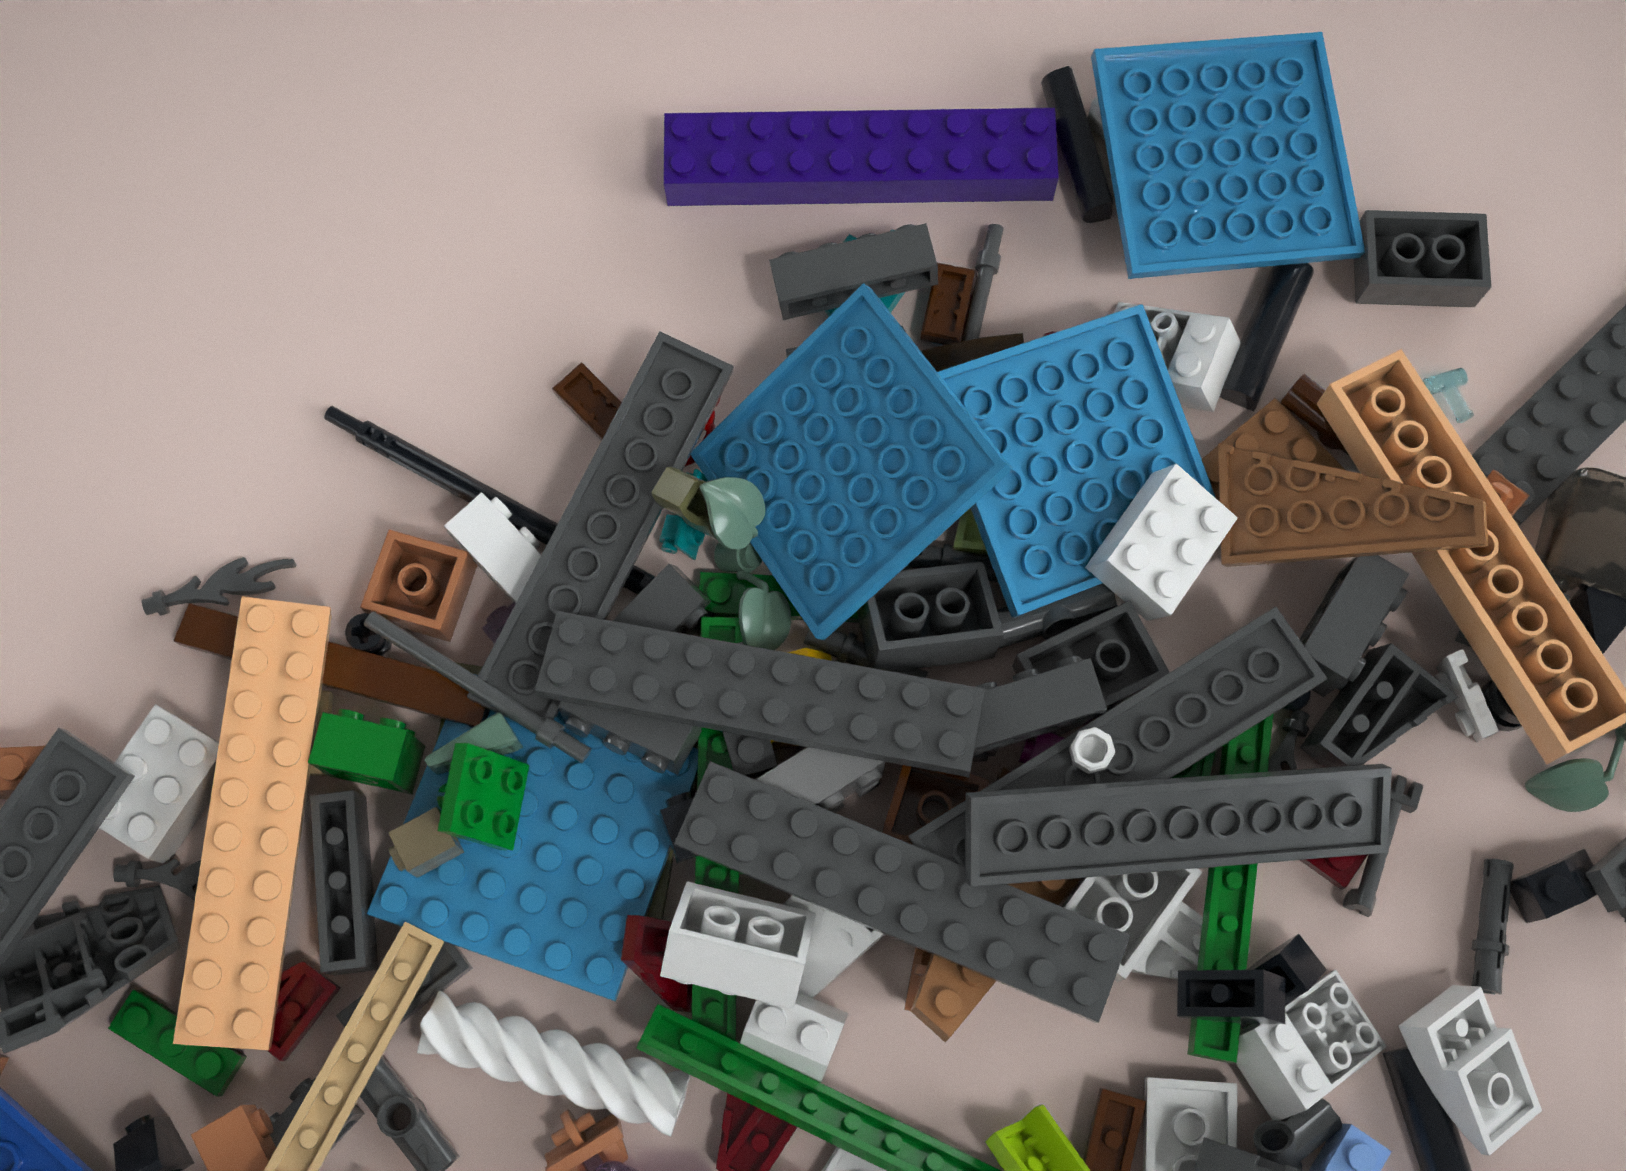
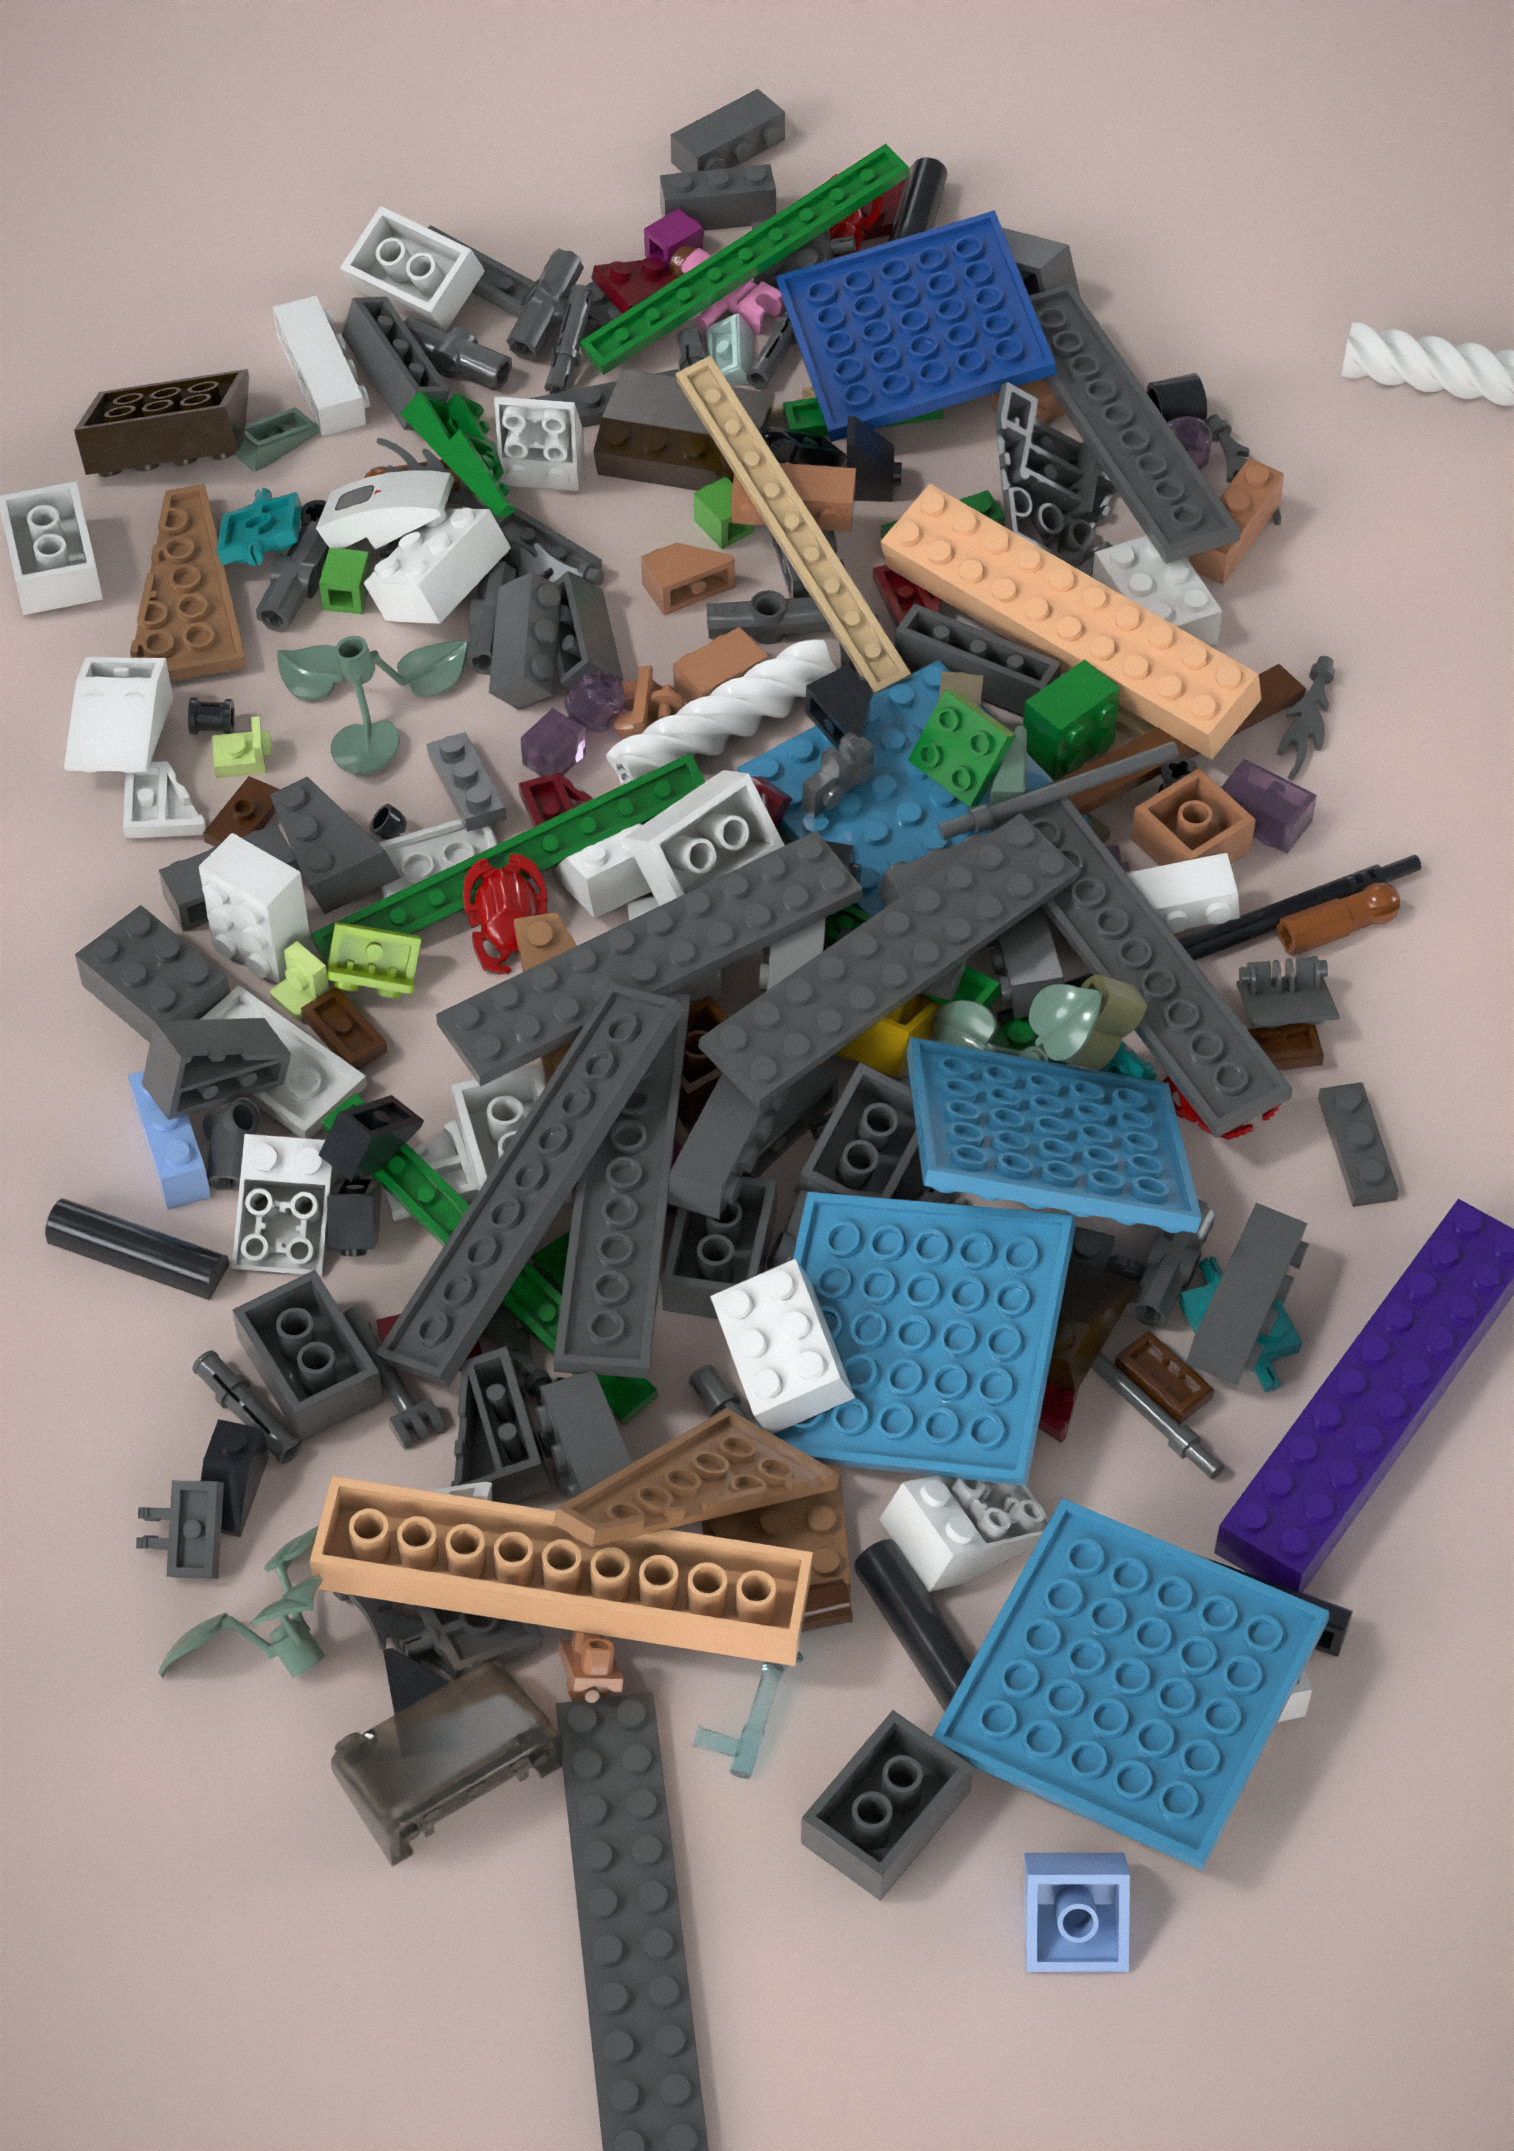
camera: 125 degrees right, 20 degrees down
white tile [1069,727,1115,774] -> none
white slope [1399,985,1542,1155] -> none
none -> dark grey brick [232,1270,384,1442]
none -> red shield [462,854,548,975]
none -> nougat brick [673,627,769,704]
none -> dark grey axle [688,1365,752,1422]
none -> dark grey hinge [802,732,875,818]
none -> black slope [805,665,873,751]
none -> light blue slope [1023,1853,1130,1972]
none -> clear purple brick [1221,759,1317,854]
none -> dark grey hinge [1236,956,1340,1029]
none -> dark orange piece [1276,882,1401,956]
none -> dark grey plate [1318,1082,1398,1207]

